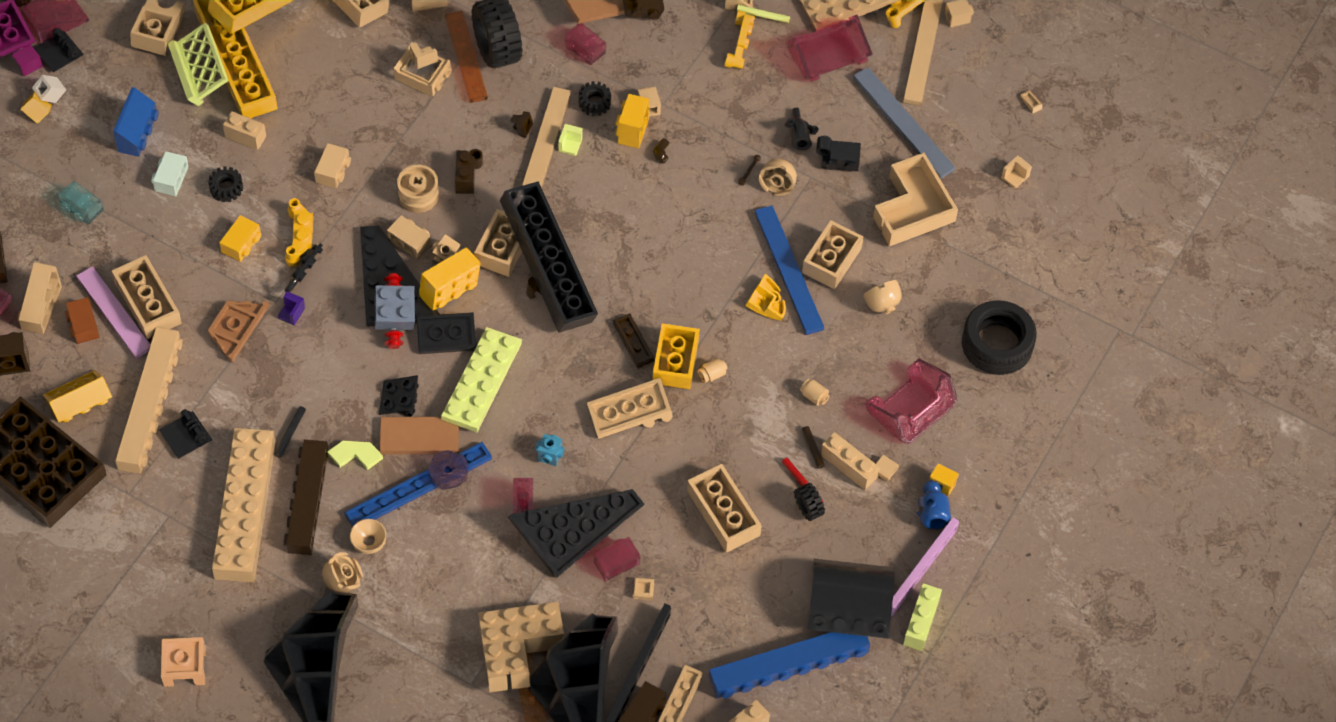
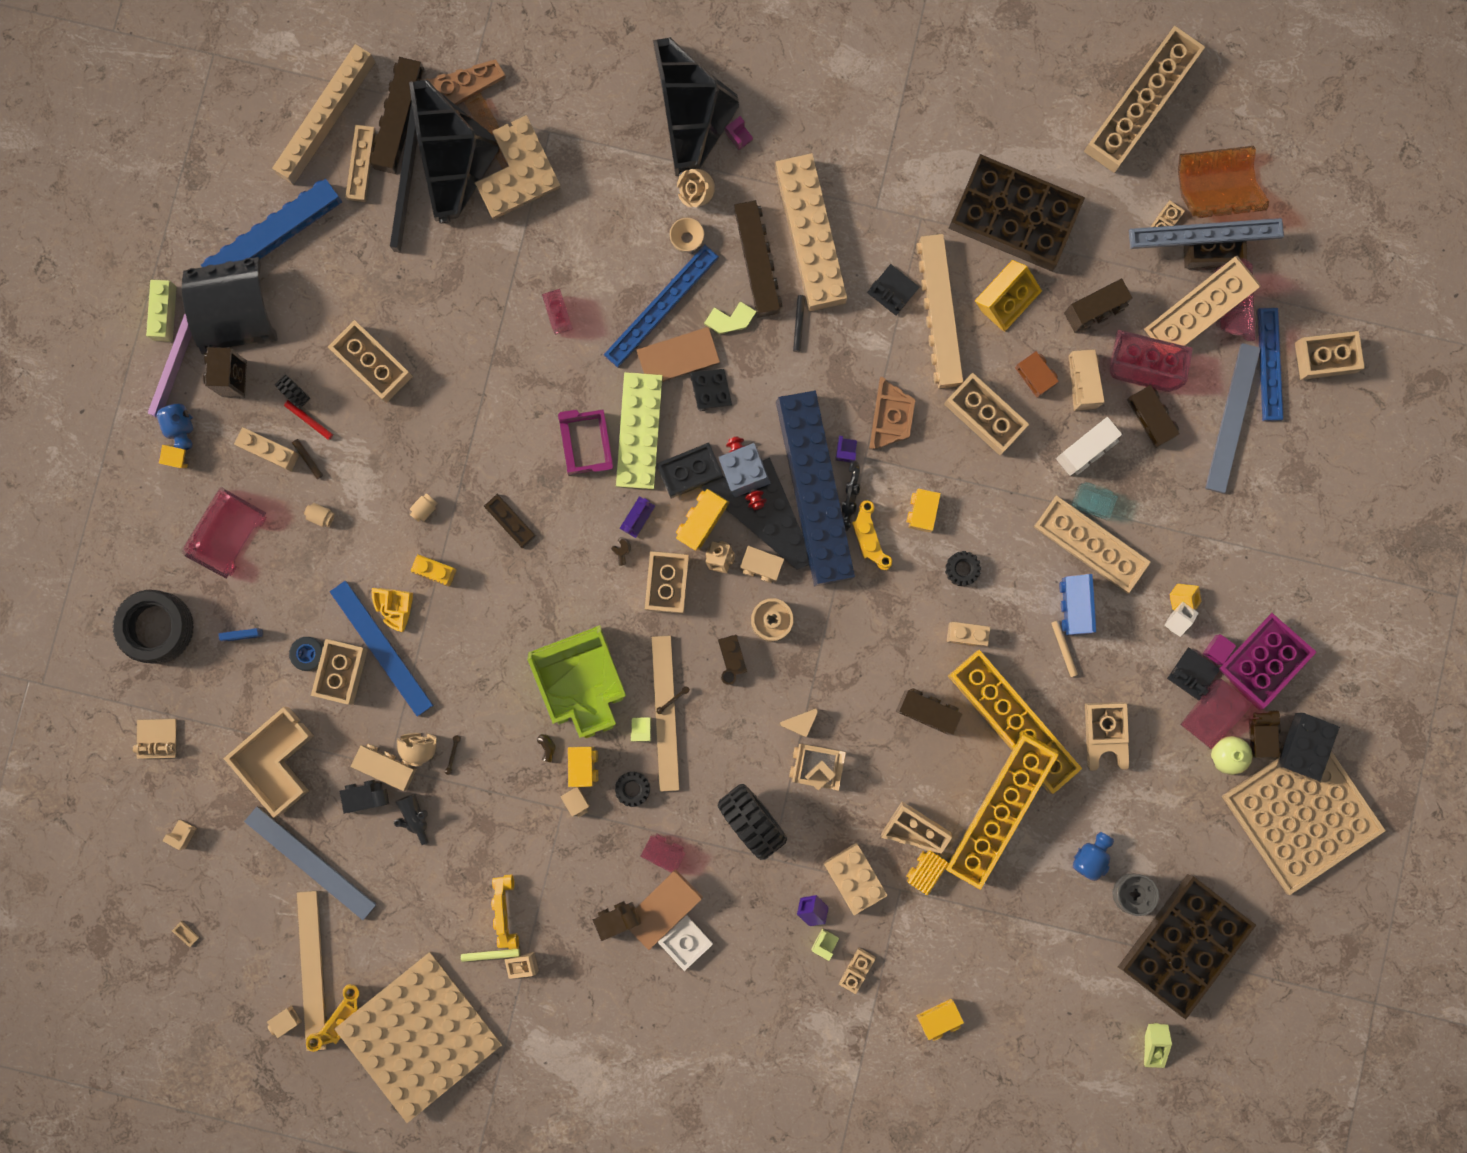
camera: 165 degrees right, 25 degrees up
lavender tile [77,267,151,359] -> none
light aqua brick [151,151,189,196] -> none
light nougat panel [161,637,206,687] -> none
yellowish green fence [168,23,229,106] -> none
tan brick [314,143,351,189] -> none
clear purple plate [429,450,468,490] -> none
clear orange tile [445,10,488,103] -> none
black brick [499,181,598,333] -> none
black wing [507,489,645,578] -> none
dark brown tile [511,111,533,138] -> none
dark azure brick [535,434,565,466] -> none
tan hinge [587,378,673,439] -> none
clear pink brick [594,537,641,581] -> none
tan tile [633,578,654,600] -> none
yellow brick [653,323,700,390] -> none
clear pink windscreen [786,14,873,82] -> none
tan cylinder [863,280,902,315] -> none
tan tile [876,455,899,482] -> none
none -> tan hinge [133,719,176,759]
none -> dark brown brick [203,347,247,398]
none -> blue tile [219,628,263,642]
none -> black wheel [289,637,324,671]
none -> tan brick [351,743,417,791]
none -> yellow brick [411,554,456,587]
none -> lime panel [527,625,626,738]
none -> magenta piece [558,409,613,476]
none -> dark purple hinge [619,496,655,538]
none -> dark brown hinge [656,686,690,714]
none -> magenta panel [725,116,753,150]
none -> dark blue brick [776,390,855,587]
none -> tan slope [779,709,817,737]
none -> dark brown brick [896,688,962,735]
none -> tan plate [1034,495,1151,594]
none -> tan bar [1051,620,1078,677]
none -> white brick [1055,417,1122,476]

